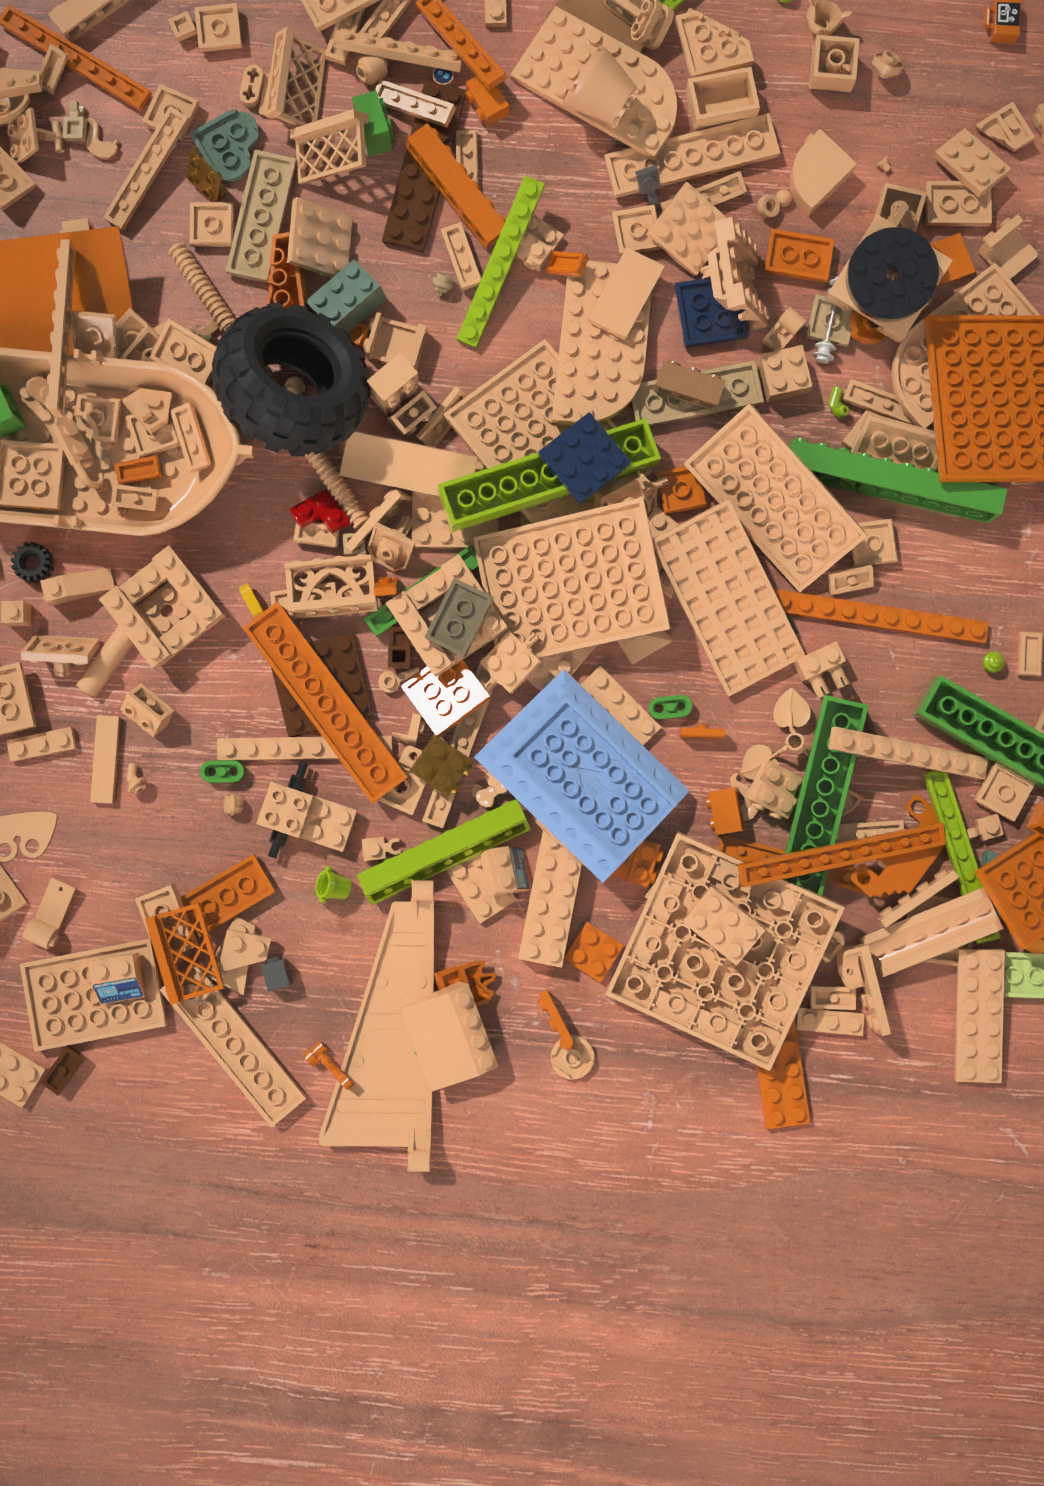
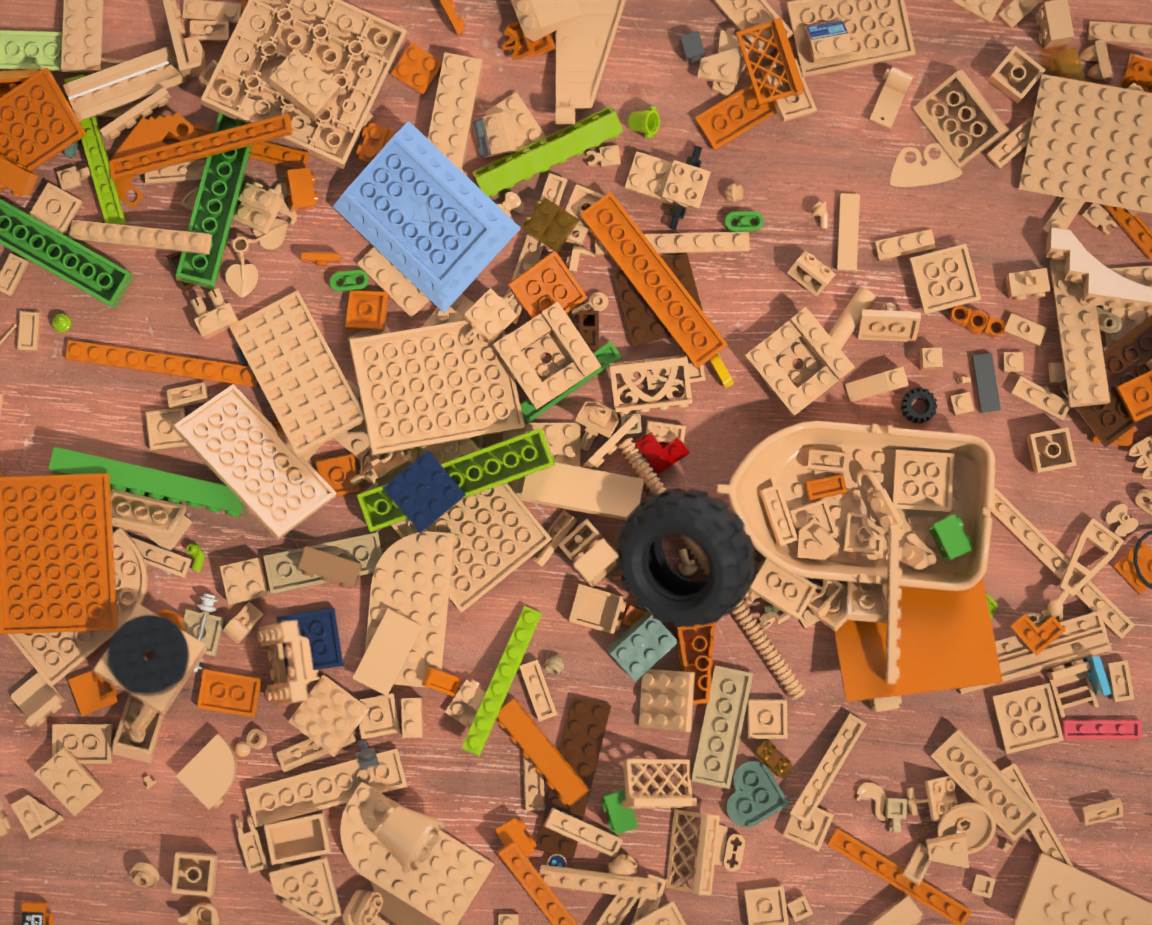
camera: 175 degrees right, 0 degrees up
orange plate [374,577,398,596] -> none
dark tan plate [424,578,494,658] -> none
none -> light nougat hinge [235,815,269,874]
none -> orange plate [345,290,389,331]
none -> light nougat brick [401,697,424,738]

